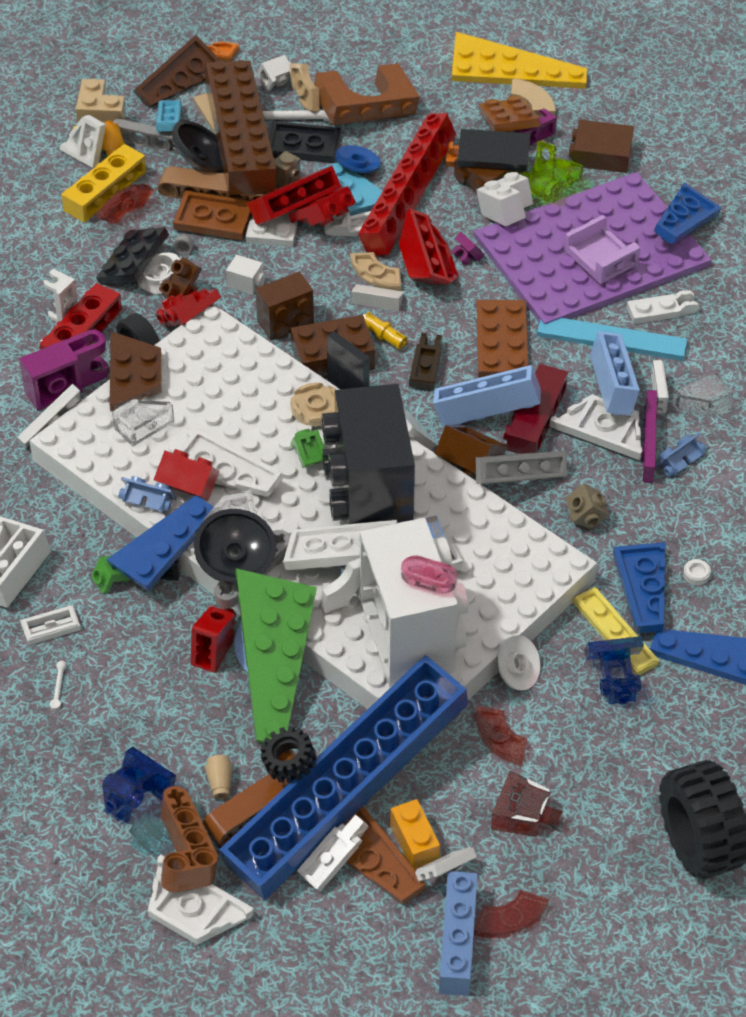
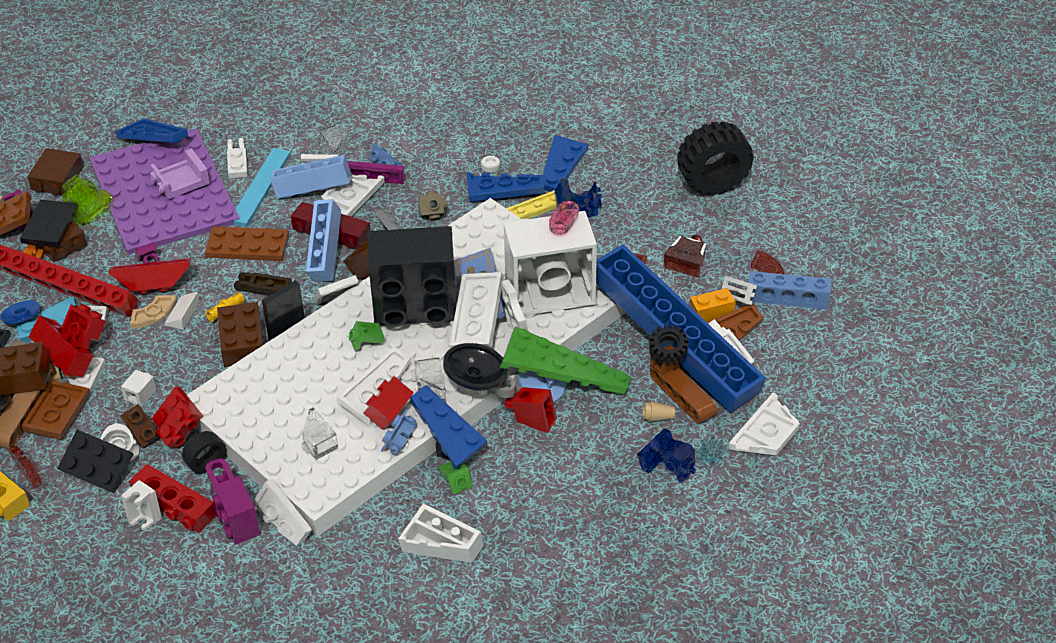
camera: 85 degrees left, 5 degrees down
white tile [20,605,81,646] -> none
white hinge [50,661,67,711] -> none
reddish brown wing [109,333,162,412] -> none
dark orange beam [160,786,218,892] -> none
light grey hinge [173,234,193,255] -> none
reddish brown brick [256,271,314,341] -> none
tan tile [290,382,336,427] -> none
white brick [476,172,533,226] -> none

